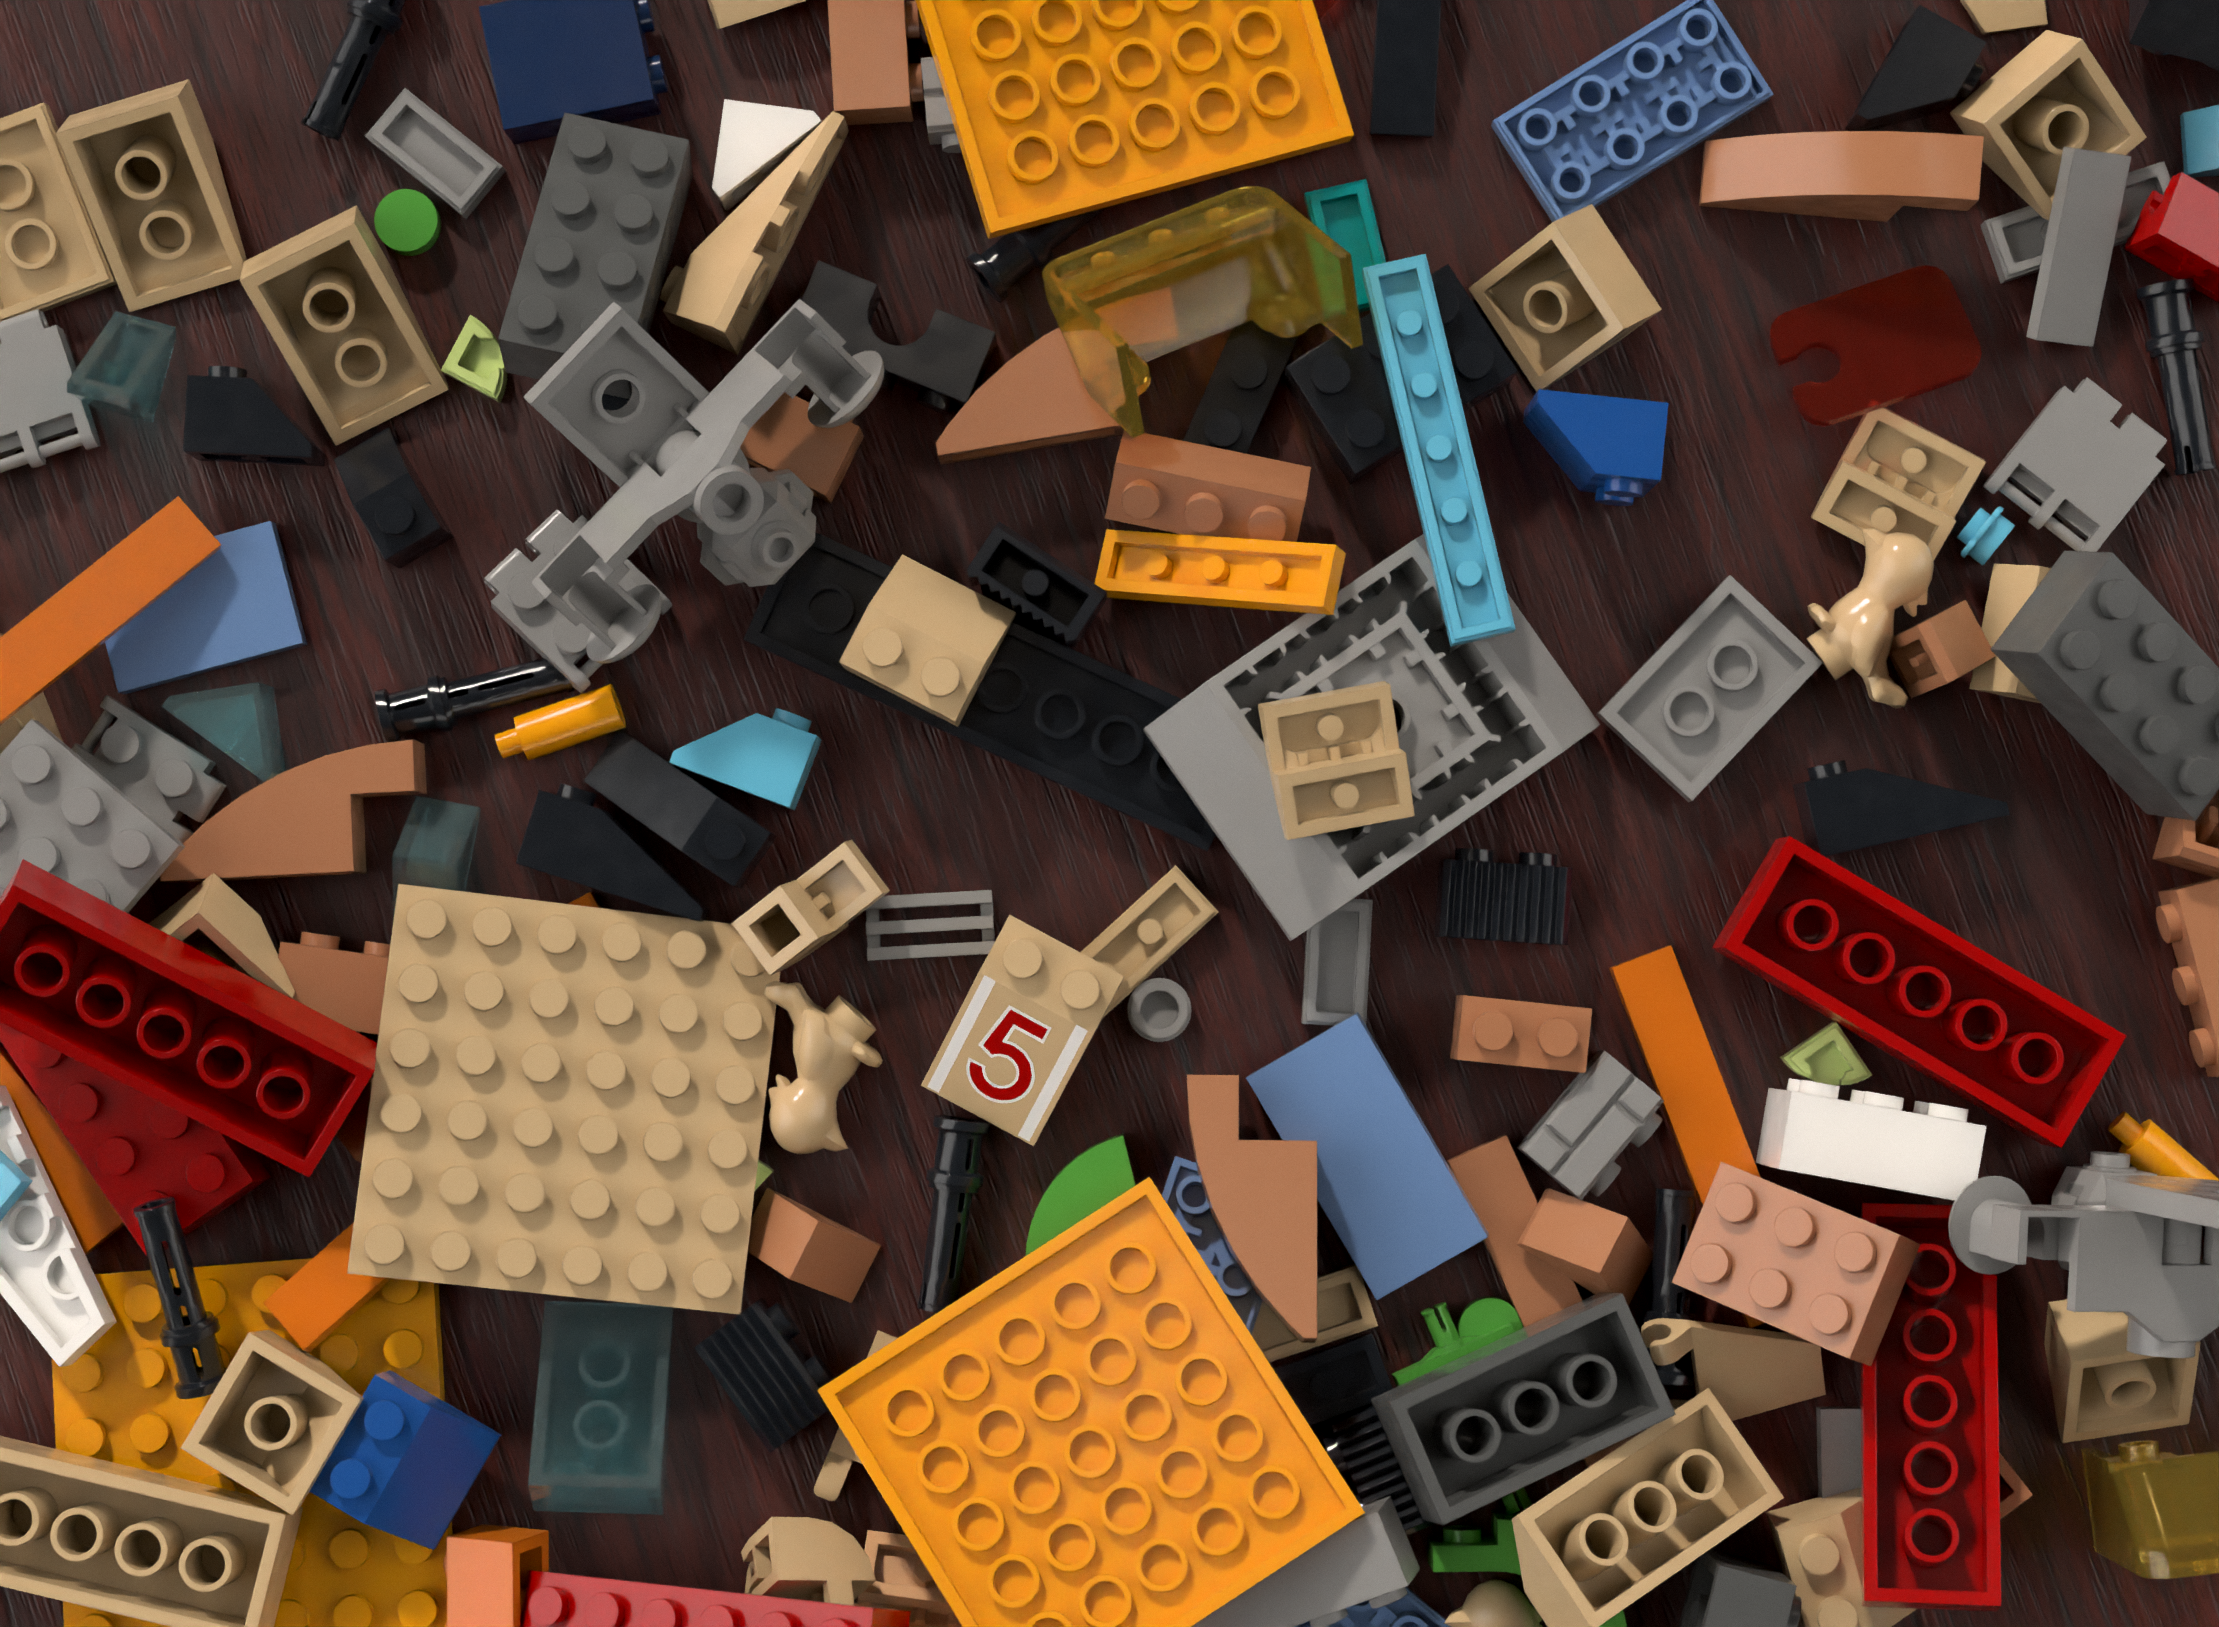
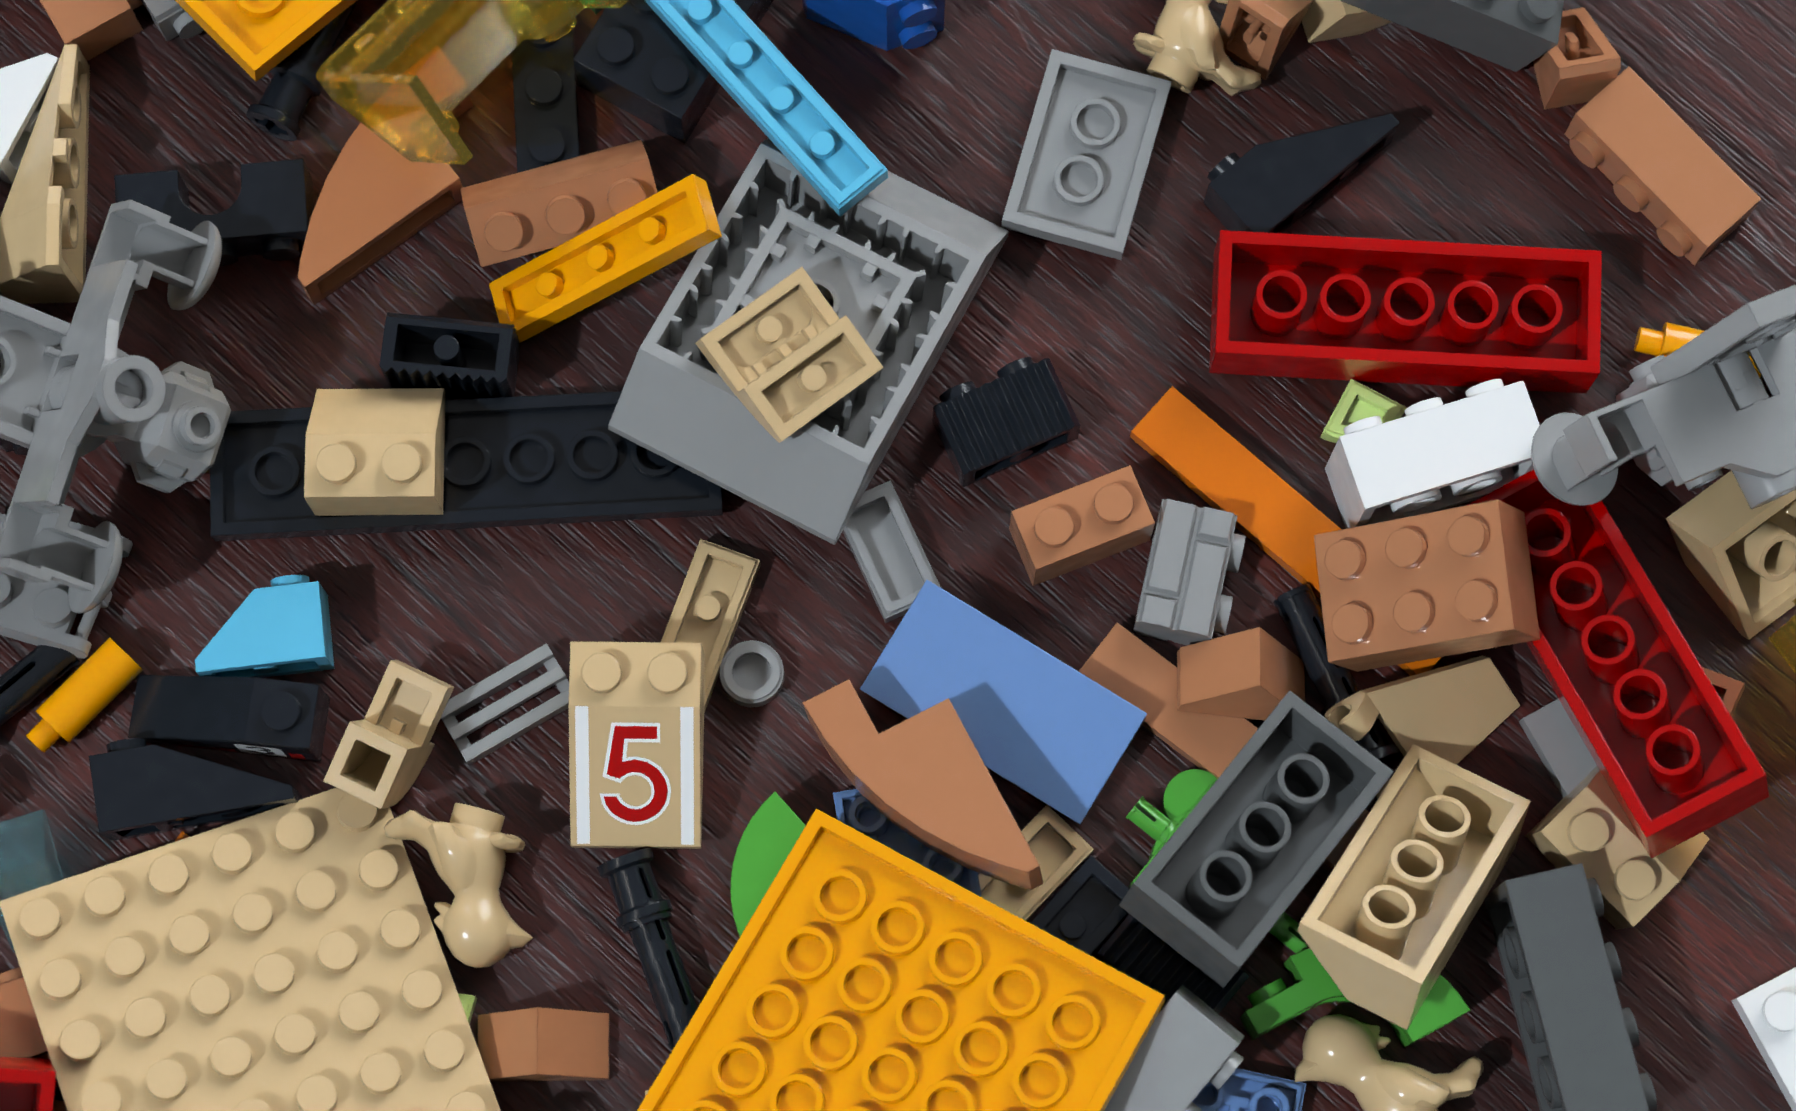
camera: 30 degrees left, 10 degrees down
nougat brick [740,392,864,504] -> none

